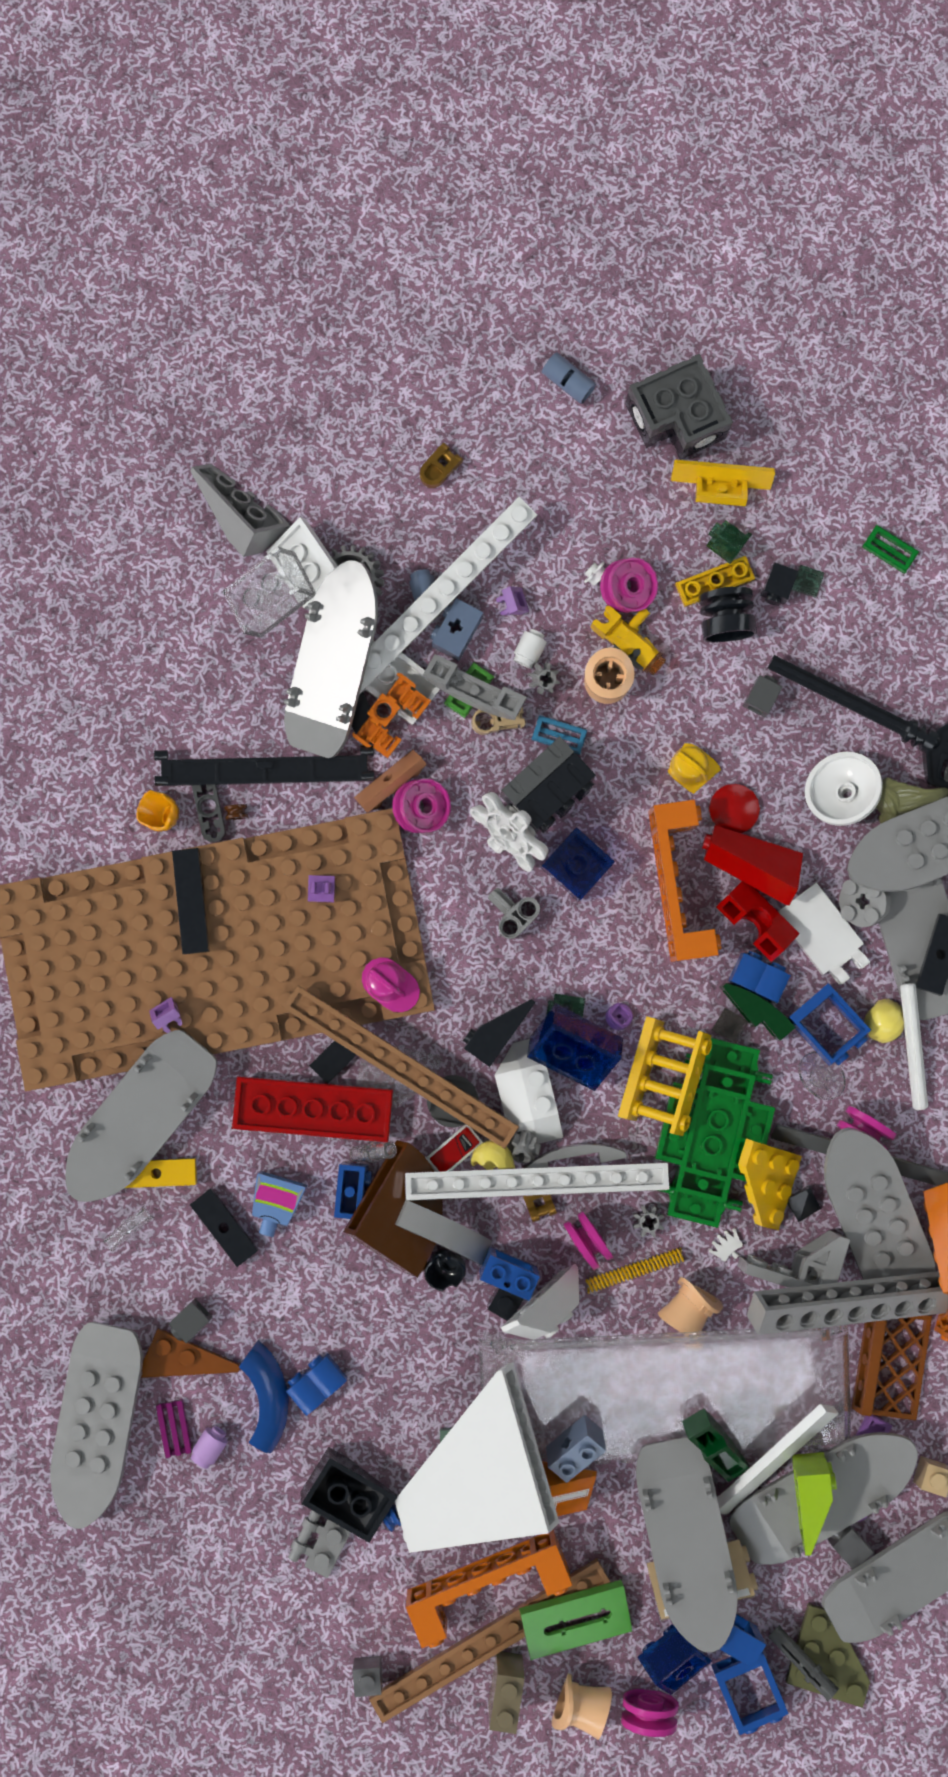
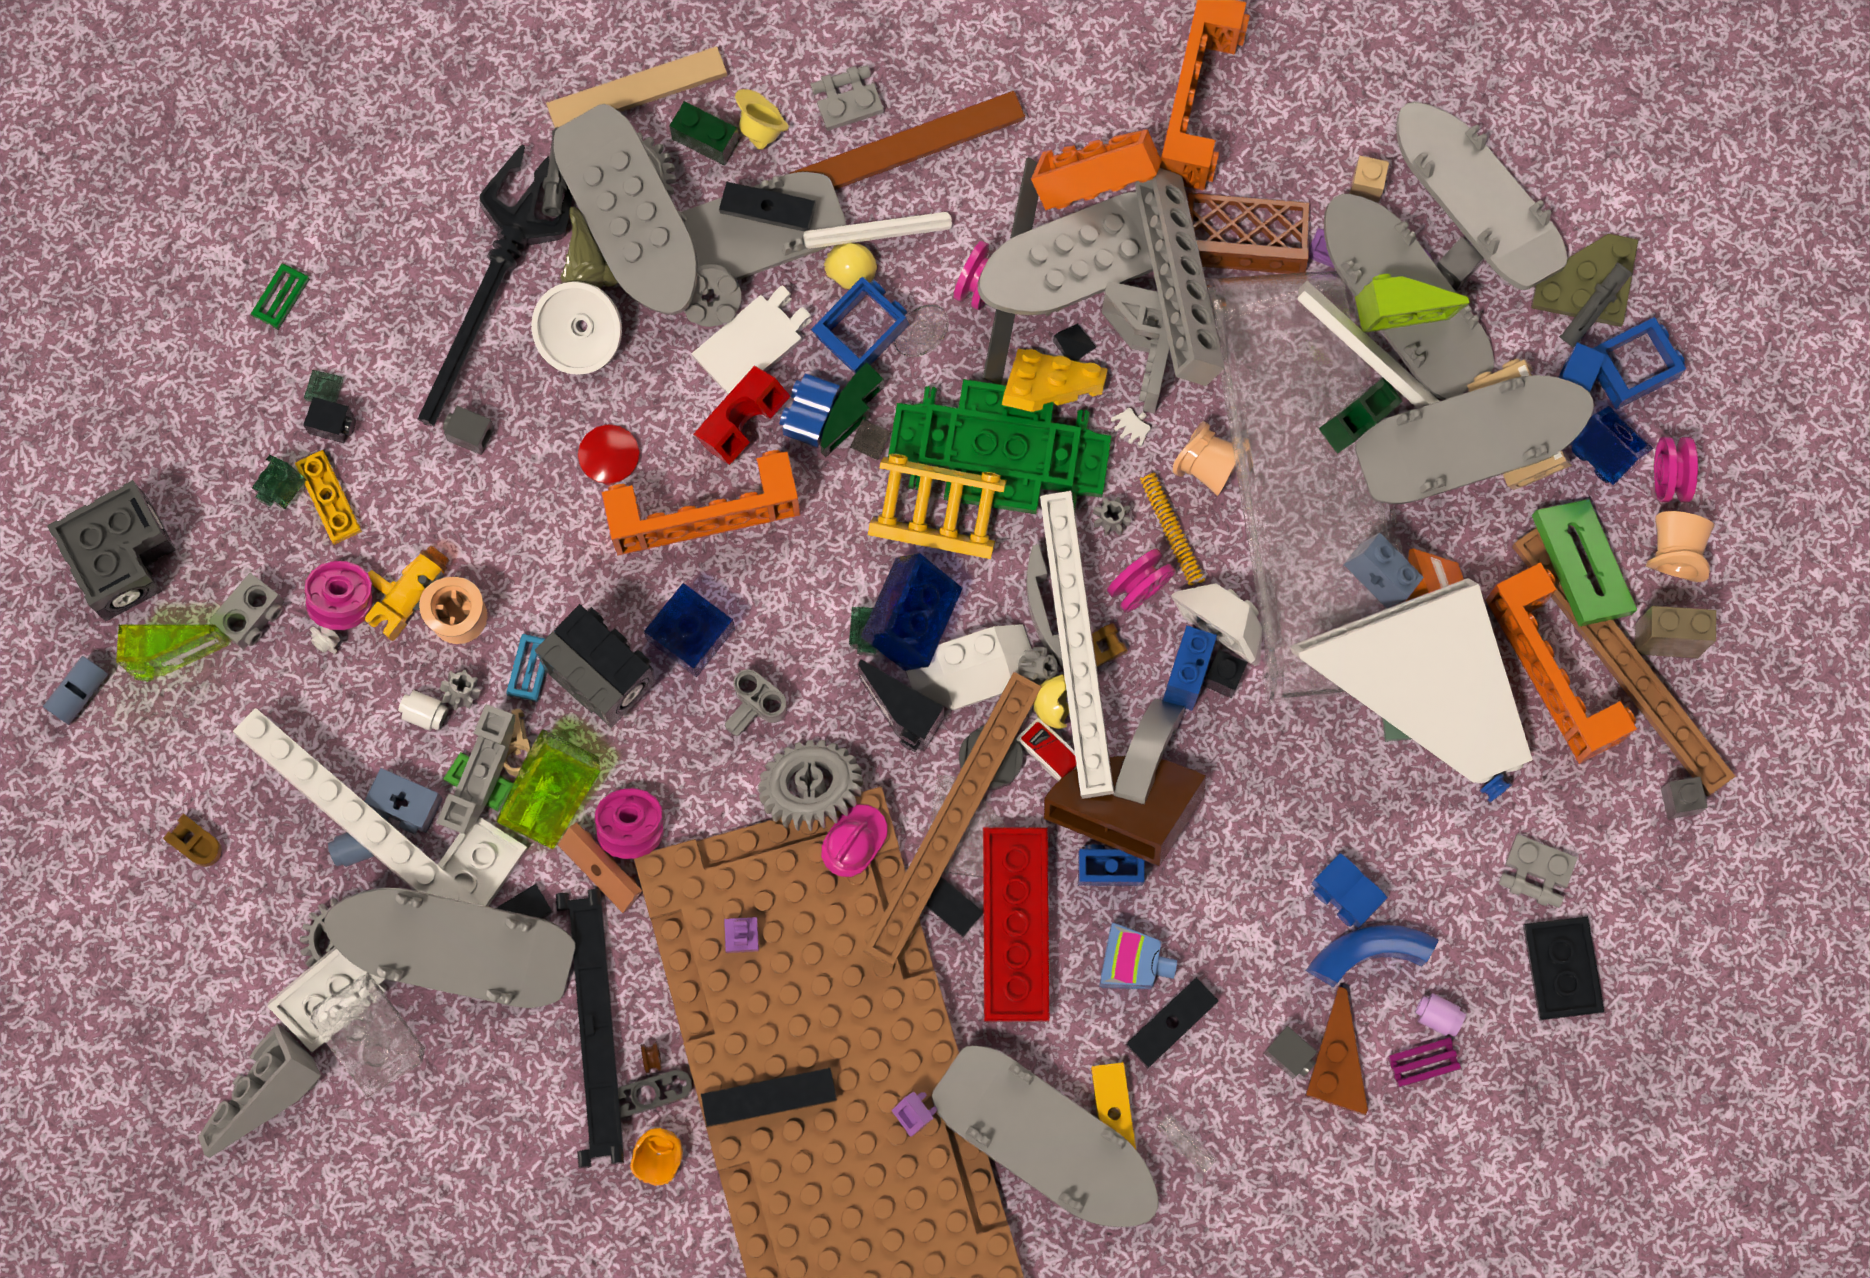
camera: 90 degrees left, 10 degrees down
light grey piece [50,1321,143,1529] -> none
black slope [300,1447,397,1543] -> none
clear pin [350,1141,397,1163] -> none
orange piece [352,673,431,759] -> none
black hair [424,1250,466,1291] -> none
white plate [470,792,549,872] -> none
medium lavender tile [496,586,529,616] -> none
medium lavender tile [605,1003,633,1030] -> none
yellow piece [668,743,721,794] -> none
yellow bracket [671,460,775,506] -> none
black wheel [698,587,757,643] -> none
red slope [702,825,803,906] -> none
none -> clear neon green slope [116,624,229,681]
none -> light grey brick [209,573,284,650]
none -> clear neon green slope [496,729,601,850]
none -> light grey gear [758,740,863,831]
none -> black tile [1523,916,1605,1021]

